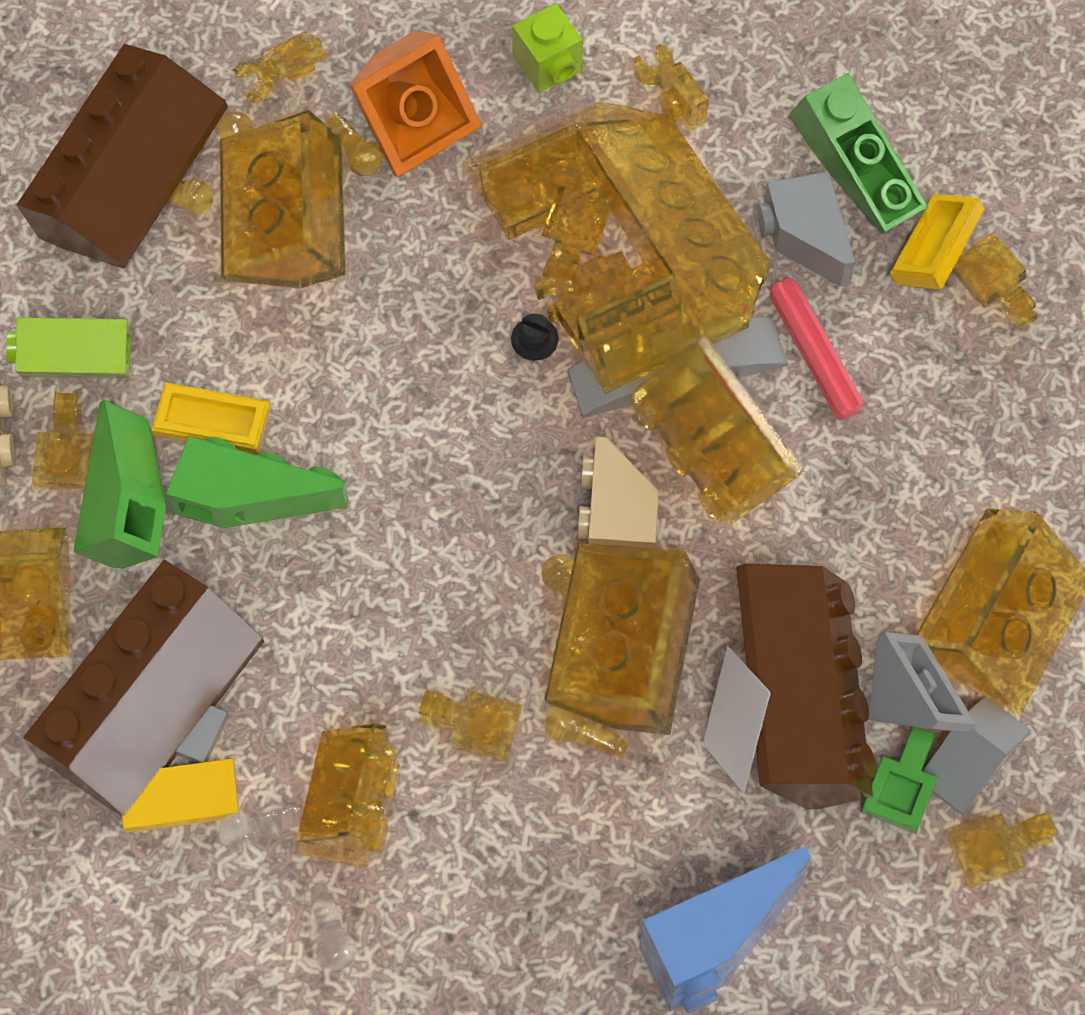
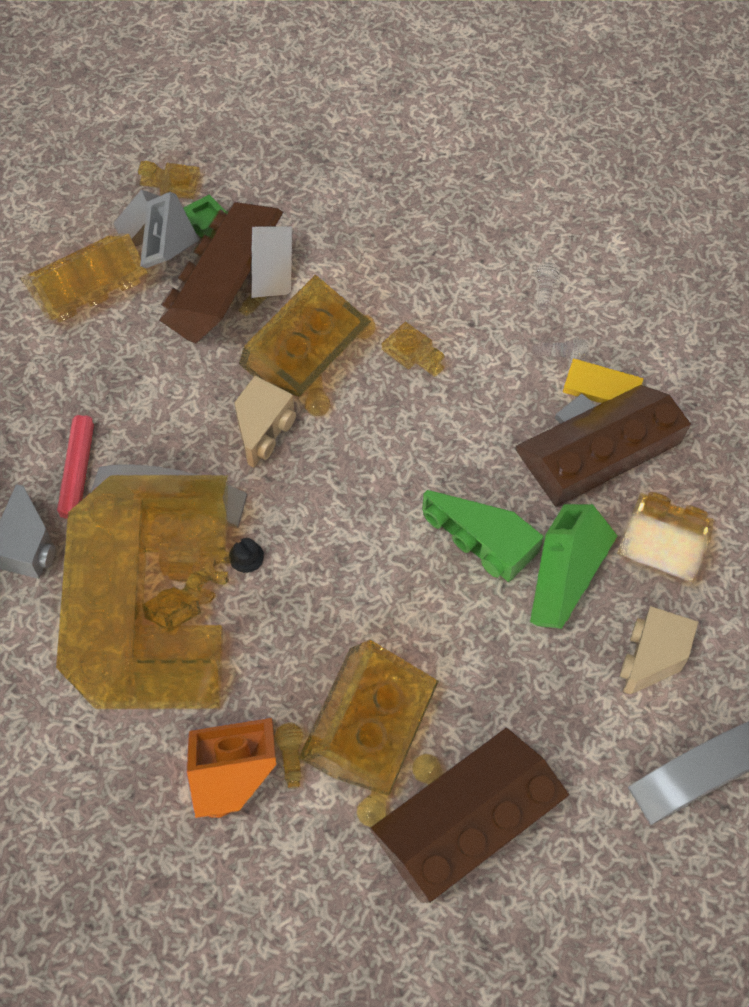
camera: 155 degrees left, 5 degrees down
lime brick [6,317,131,379] -> none
clear yellow plate [32,393,93,490] -> none
yellow tile [151,382,271,455] -> none
clear yellow plate [232,31,327,103] -> none
clear yellow slope [296,723,401,868] -> none
lime brick [512,3,583,93] -> none
clear yellow slope [631,335,805,526] -> none
clear yellow plate [633,44,709,133] -> none
medium blue slope [639,846,811,1013] -> none

